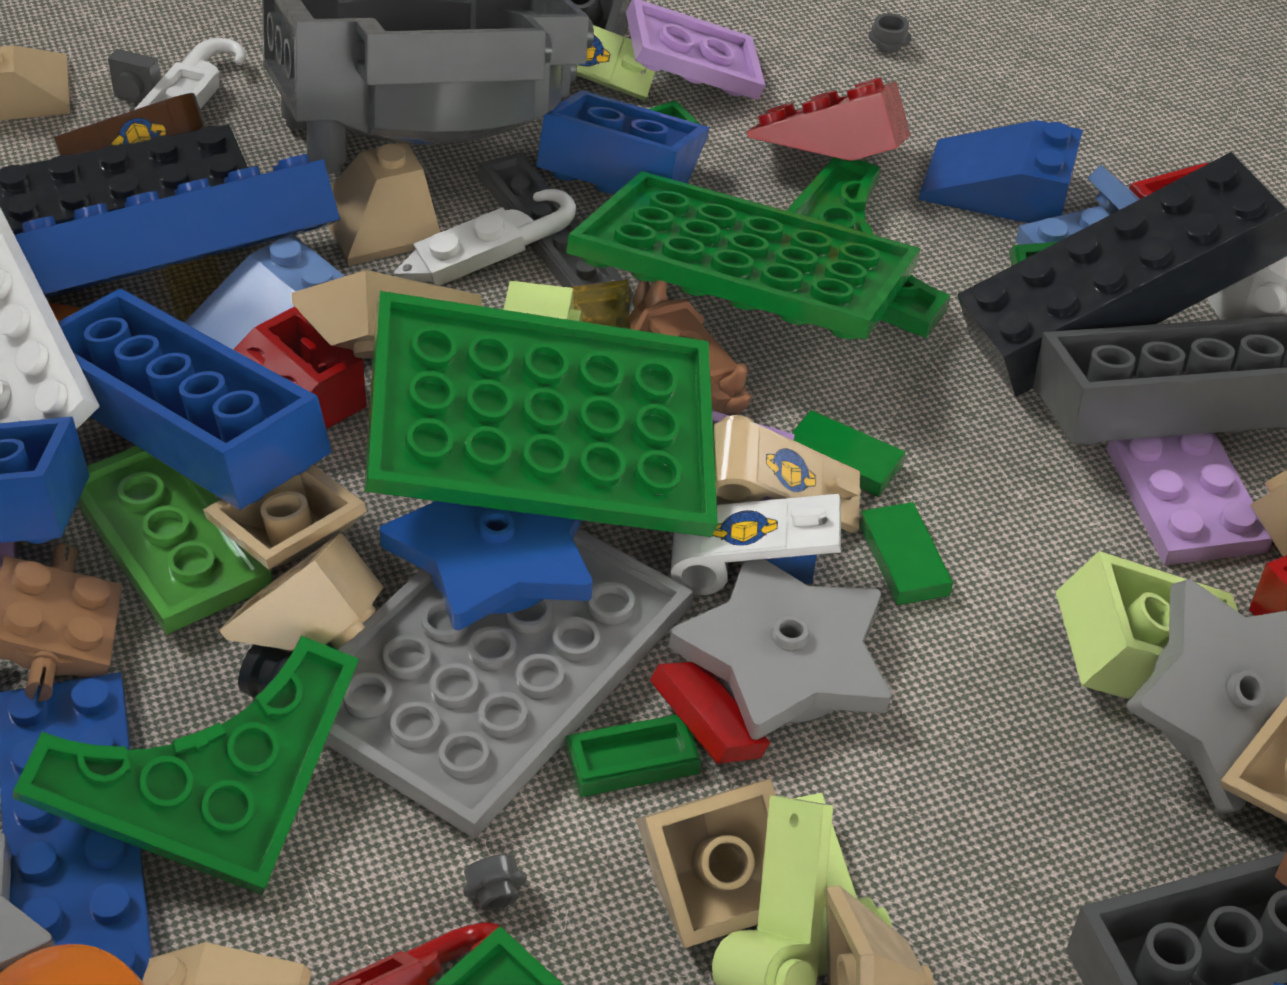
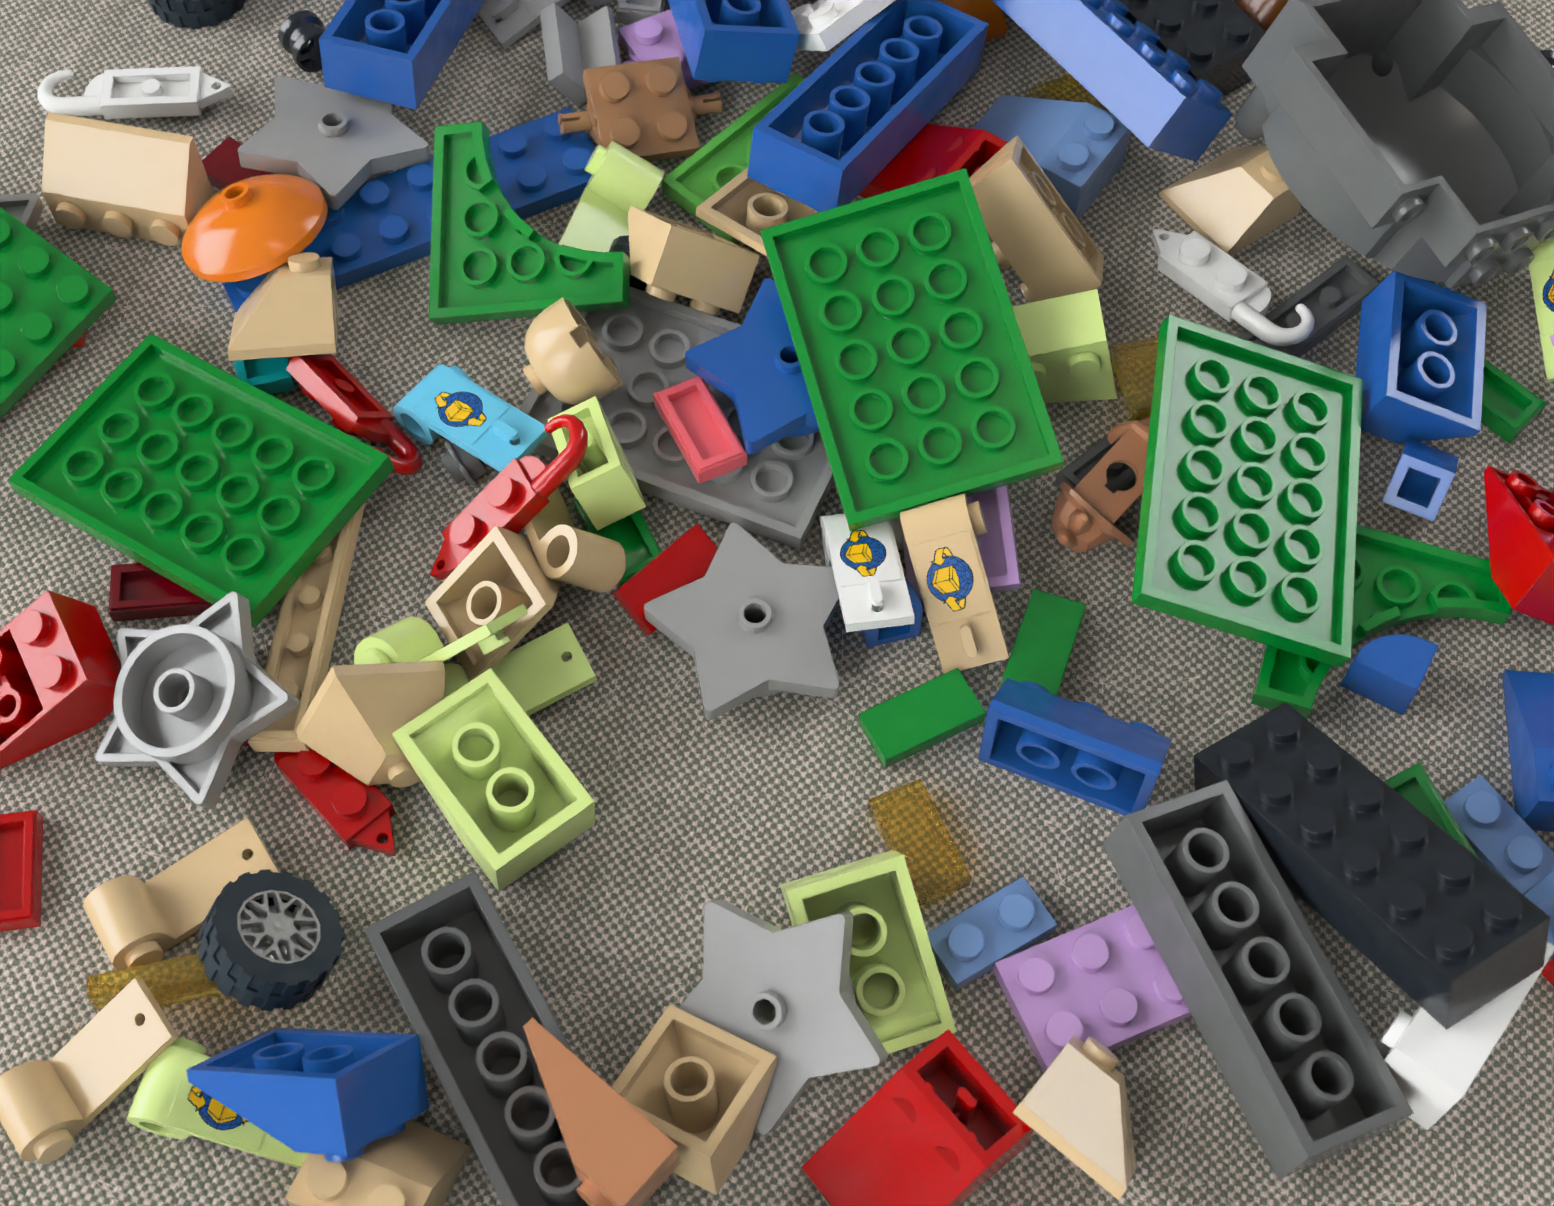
camera: 80 degrees right, 15 degrees up
none -> yellowish green slope [392,668,595,892]
none -> medium azure door [393,364,550,472]
none -> plate [430,414,588,580]
none -> tan cylinder [523,297,623,406]
none -> tan door [524,487,626,593]
none -> yellowish green slope [547,396,646,530]
none -> yellowish green door [558,141,664,252]
none -> coral tile [653,376,747,484]
none -> clear yellow tile [867,778,972,907]
none -> medium blue plate [927,877,1057,992]
none -> blue slope [978,678,1172,816]
none -> blue brick [1340,634,1438,715]
none -> blue brick [1382,438,1459,522]

